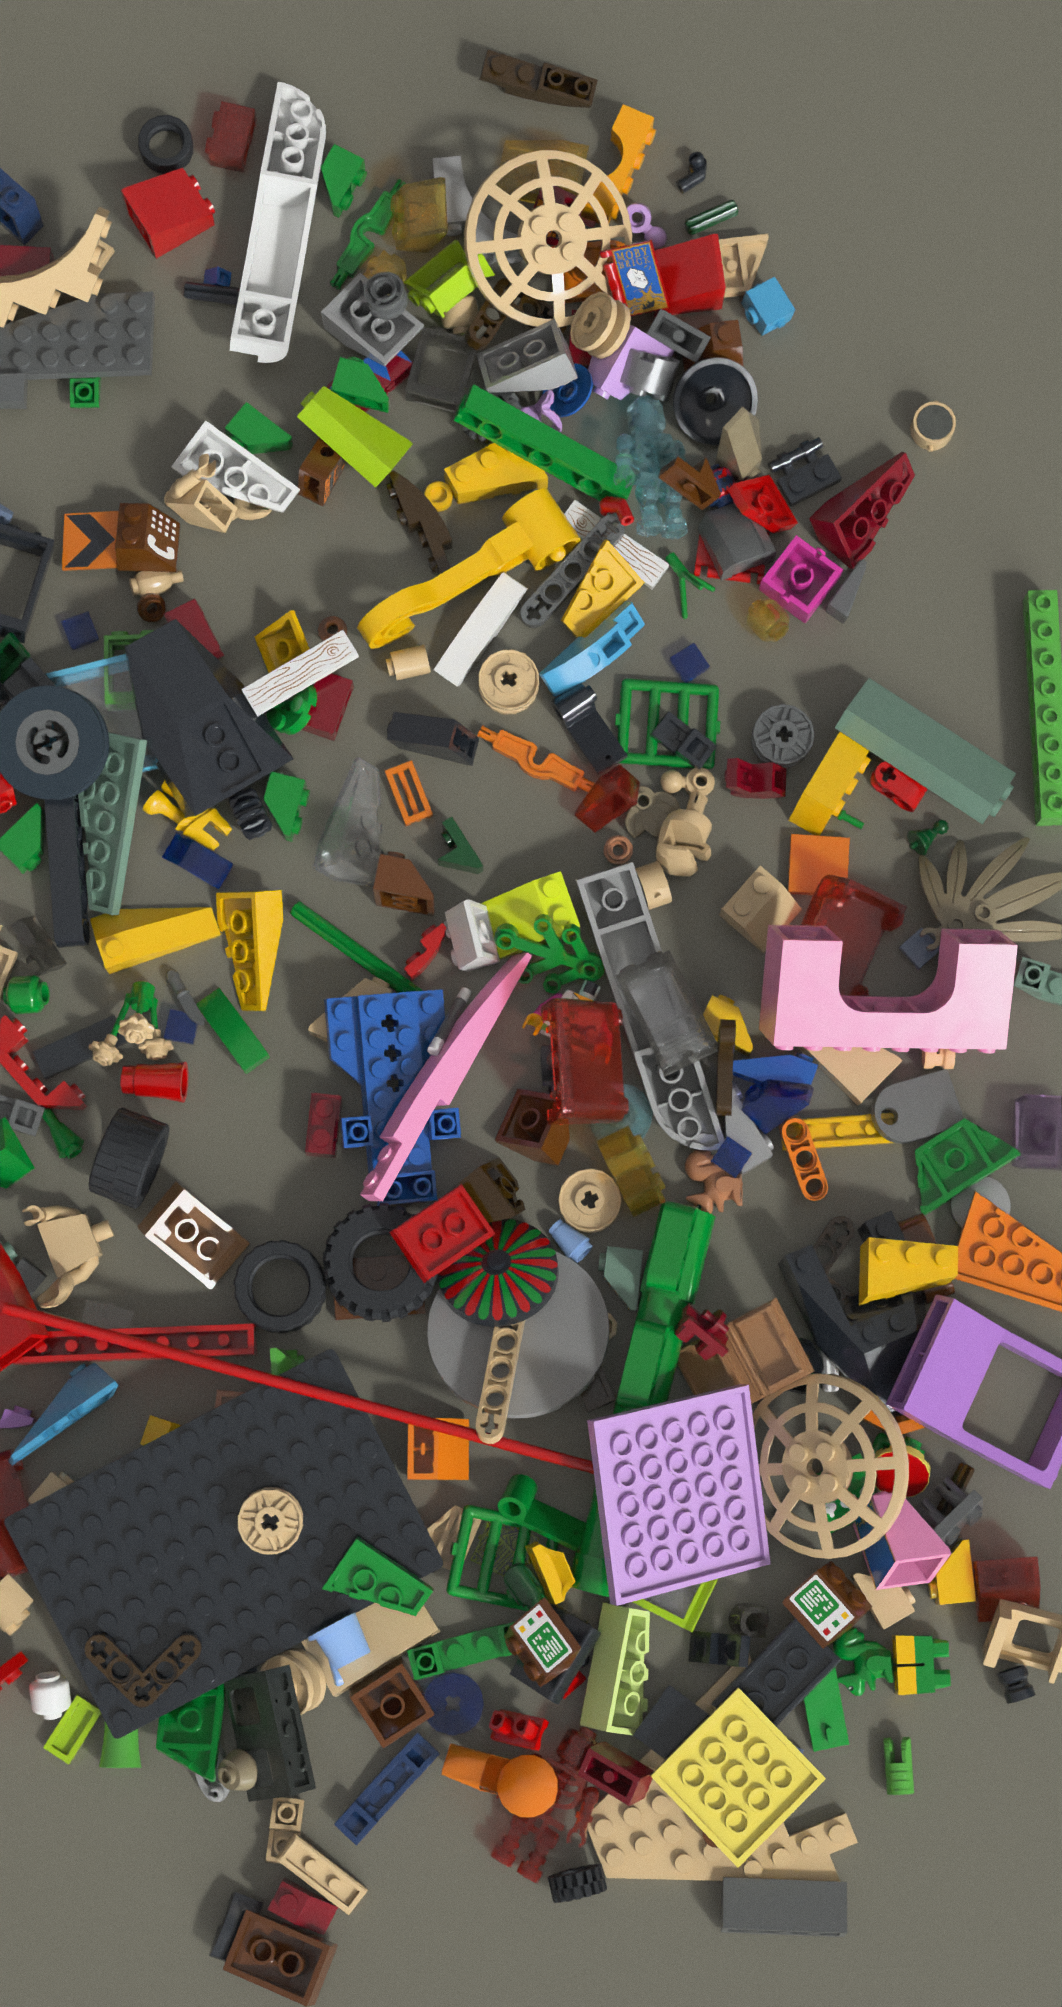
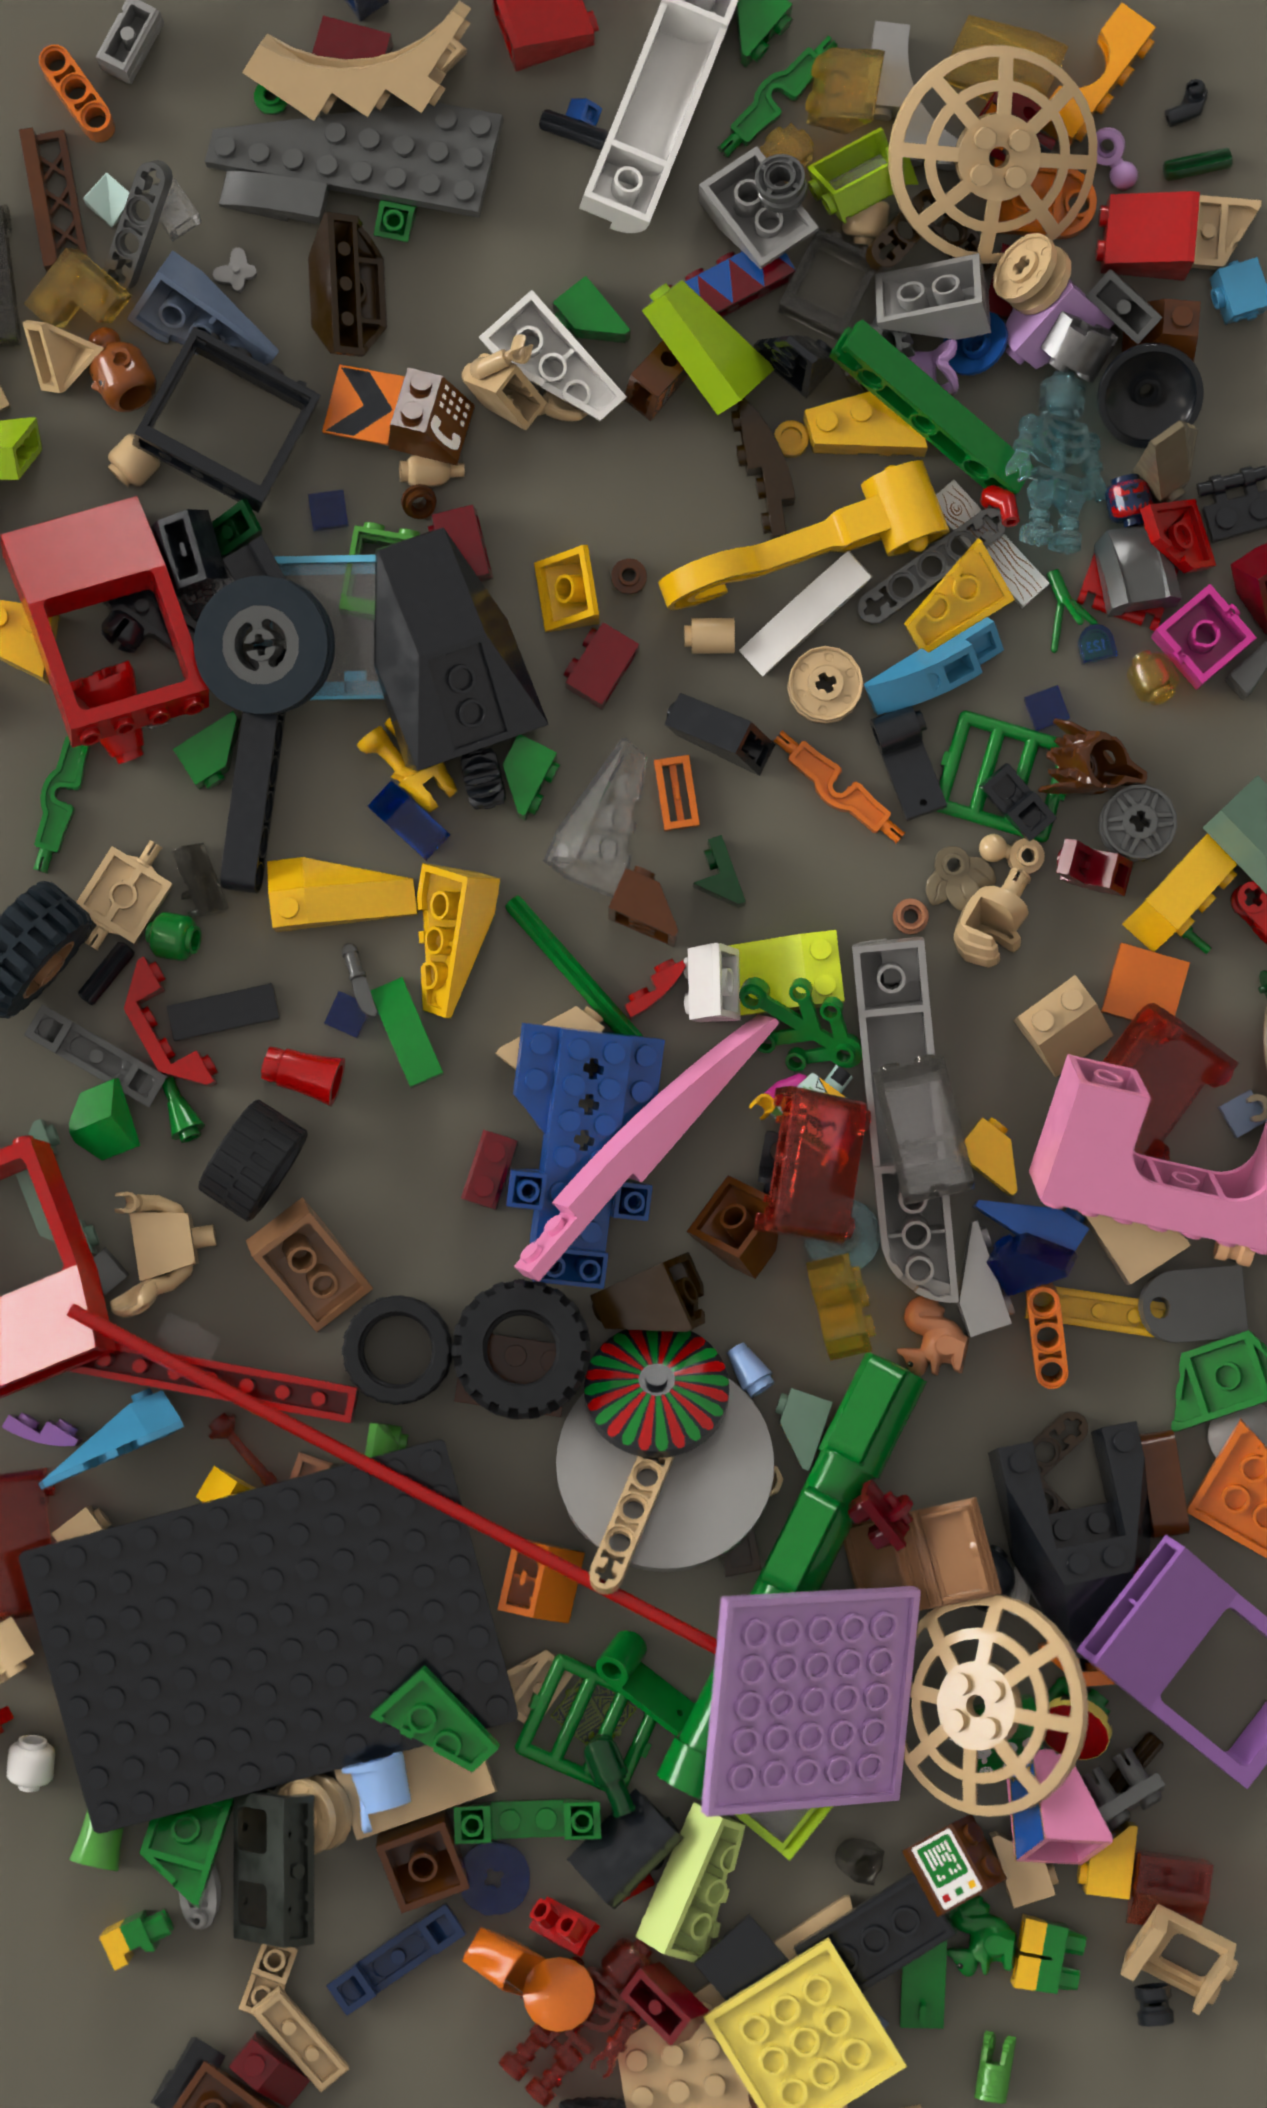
camera: 15 degrees right, 5 degrees up
lime tile [43,1694,102,1765] -> none
sand green wing [78,732,147,915] -> none
dark brown beam [85,1633,202,1708] -> none
tan plant [88,981,174,1066] -> none
dark tan cone [218,1749,258,1791] -> none
tan wheel [238,1487,303,1554] -> none
white tile [241,630,359,717] -> none
green plate [267,685,317,735] -> none
green slope [331,357,390,413] -> none
red tile [389,1184,495,1283] -> none
dark grey bar [428,987,471,1056] -> none
slope [504,1597,581,1687] -> none
yellow slope [525,1541,575,1605] -> none
tan wheel [558,1168,621,1233] -> none
clear red slope [574,764,640,833] -> none
piece [599,240,670,316] -> none
tan piece [635,861,672,910] -> none
reddish brown slope [658,456,721,510] -> none
black slope [688,1631,750,1668] -> none
clear blue tile [711,1136,752,1178] -> none
dark brown beam [716,1019,736,1116] -> none
yellow wedge [859,1237,958,1305] -> none
none -> green hips [99,1908,175,1971]
none -> clear red piece [208,1412,278,1486]
none -> dark brown wedge [308,212,387,357]
none -> black wedge [753,335,835,399]
none -> reddish brown piece [1038,718,1147,795]
none -> tile [1078,624,1118,665]

